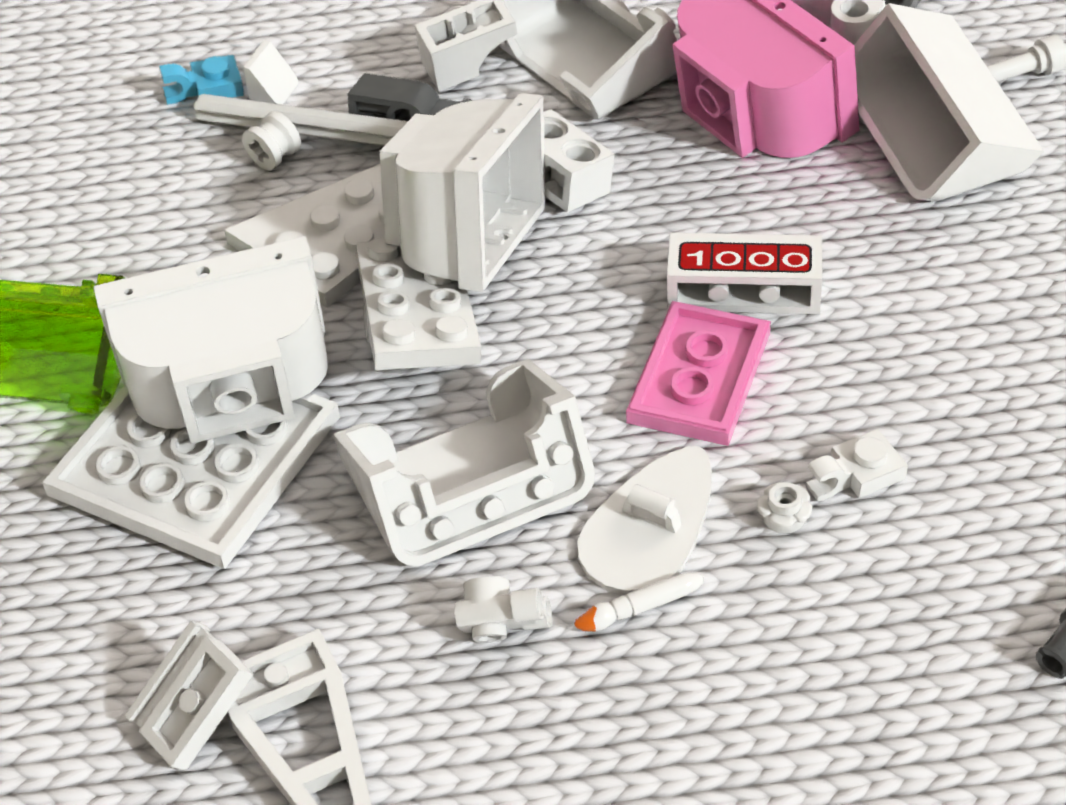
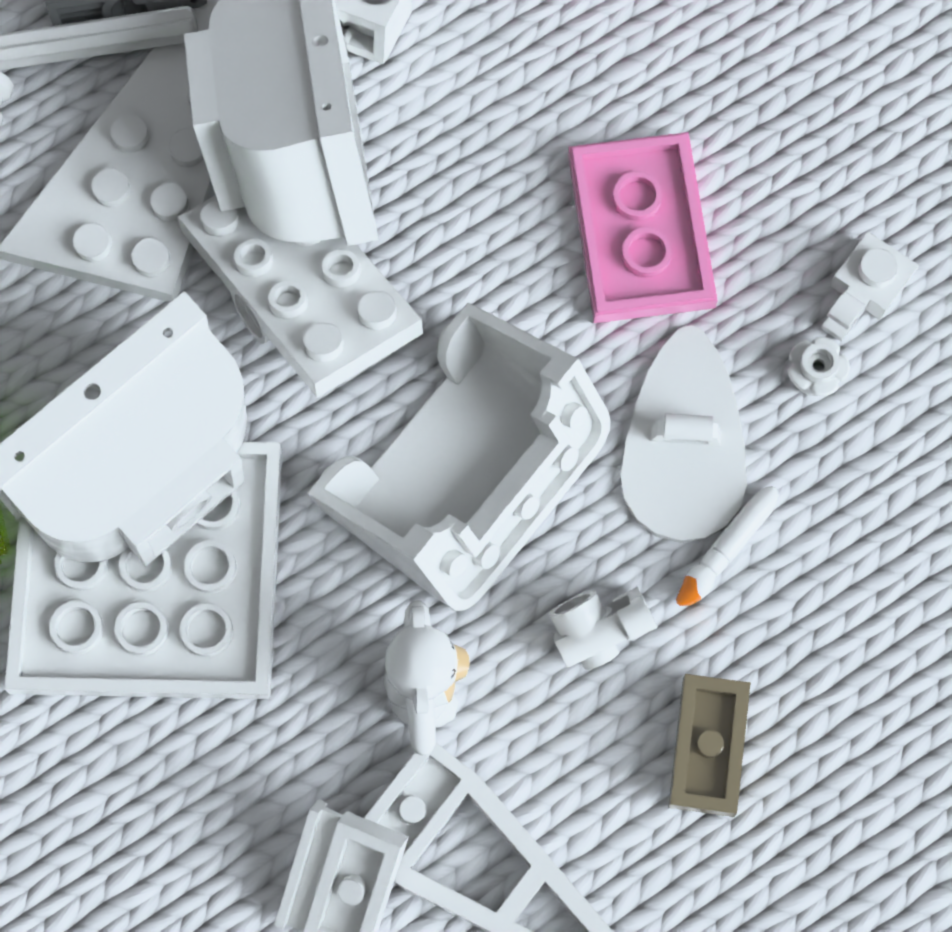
camera: 30 degrees left, 25 degrees up
white brick [667,232,822,314] -> none
none -> white piece [383,600,470,755]
none -> dark tan plate [668,674,751,817]

